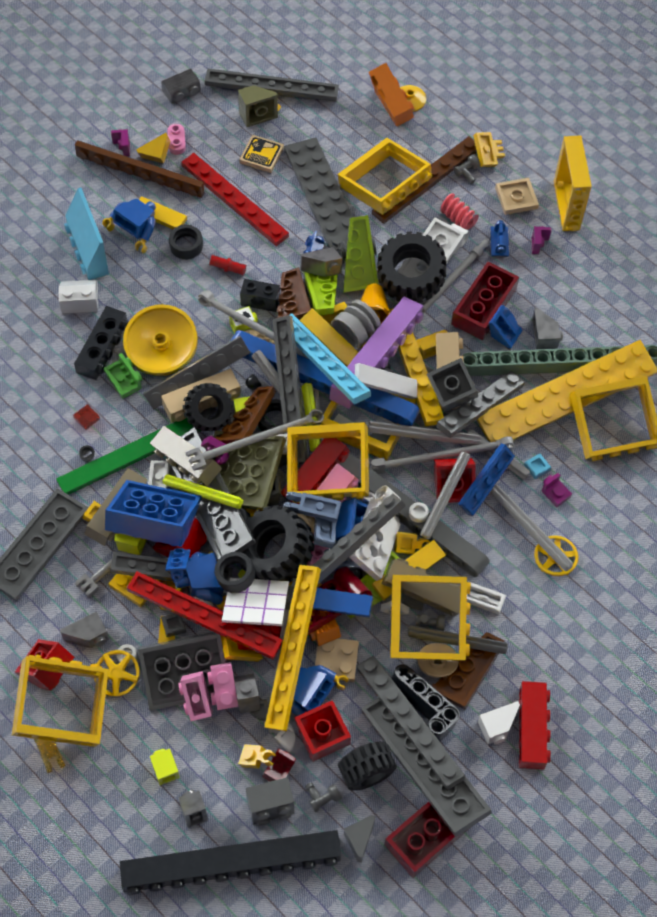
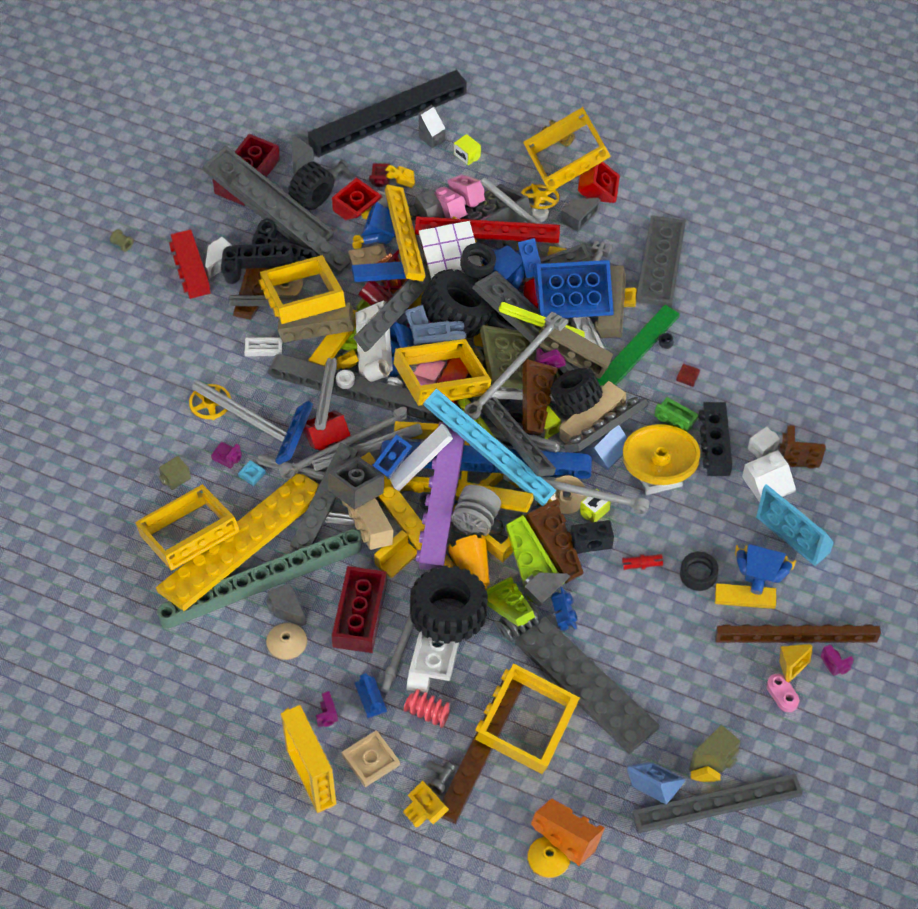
camera: 160 degrees right, 5 degrees down
flat silver brick [161,68,201,104] -> none
red plate [181,153,289,247] -> none
tile [239,135,284,173] -> none
dark grey brick [246,777,294,826] -> none
blue slope [489,305,523,349] -> none
none -> olive bush [110,229,134,252]
none -> olive brick [159,456,191,490]
none -> black beam [221,243,295,284]
none -> tan dish [266,623,307,660]
none -> blue brick [373,434,412,479]
none -> light grey bar [480,177,566,248]
none -> medium blue slope [627,762,685,805]
none -> white brick [748,427,780,458]
none -> reddish brown bracket [778,425,826,469]

